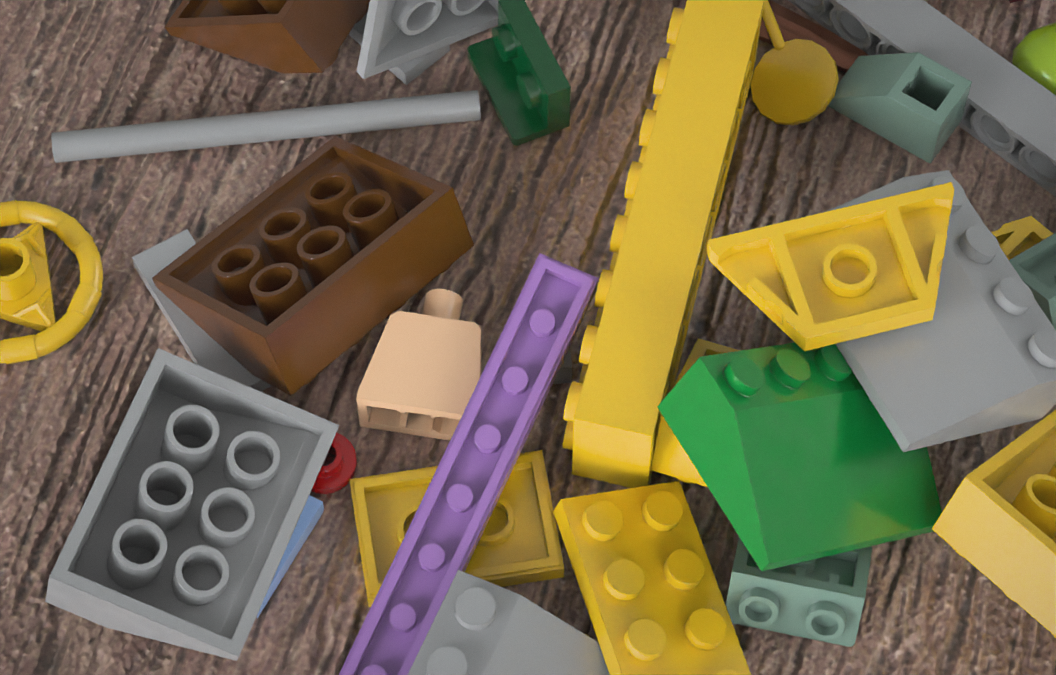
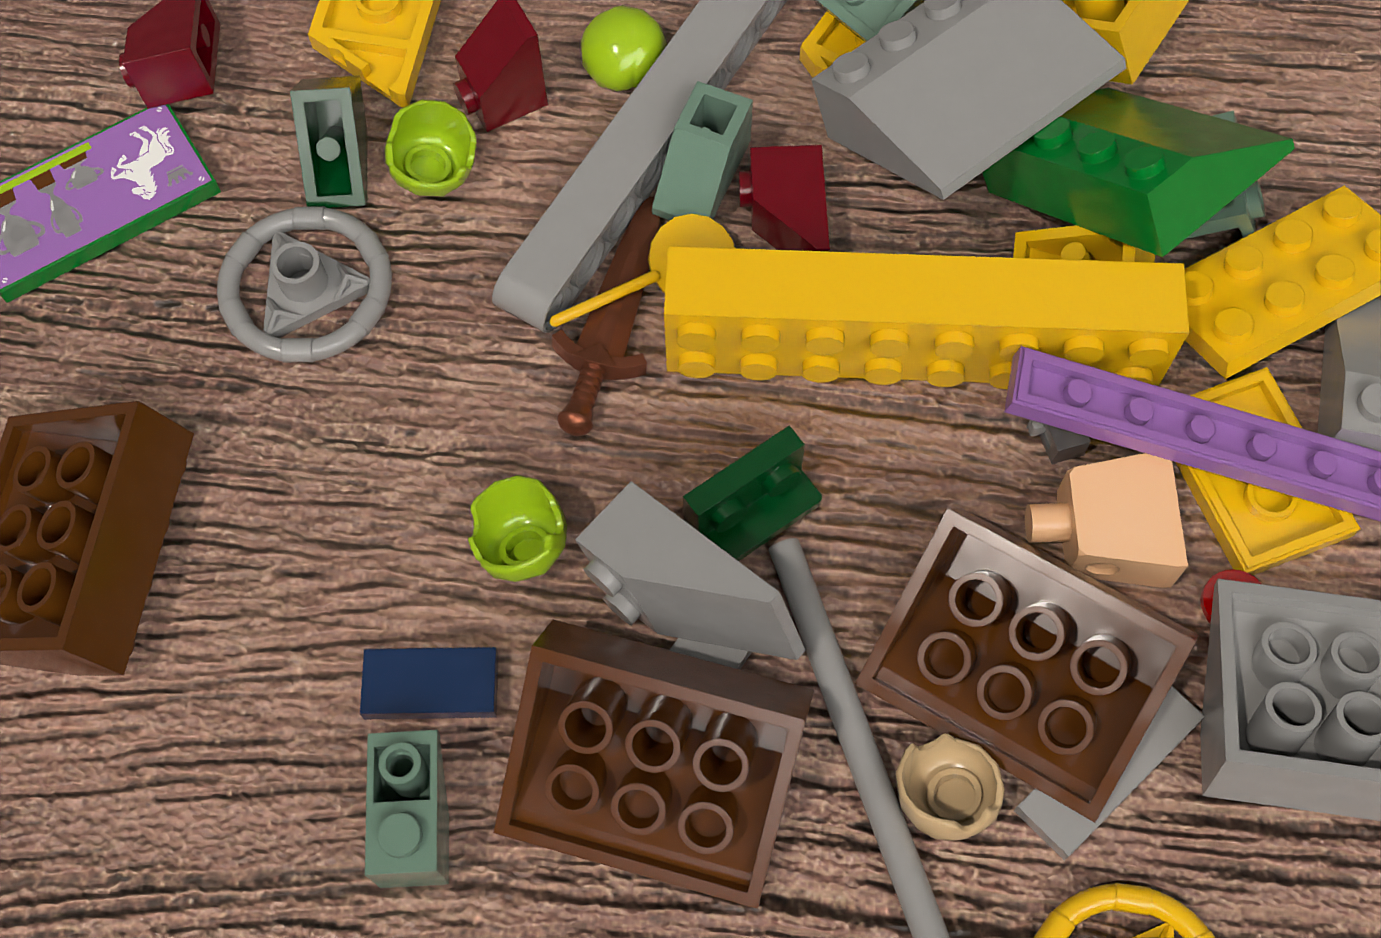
camera: 100 degrees left, 5 degrees up
yellow wing [707,182,955,351] -> none
none -> dark red slope [738,145,830,252]
none -> tan hair [896,733,1005,841]

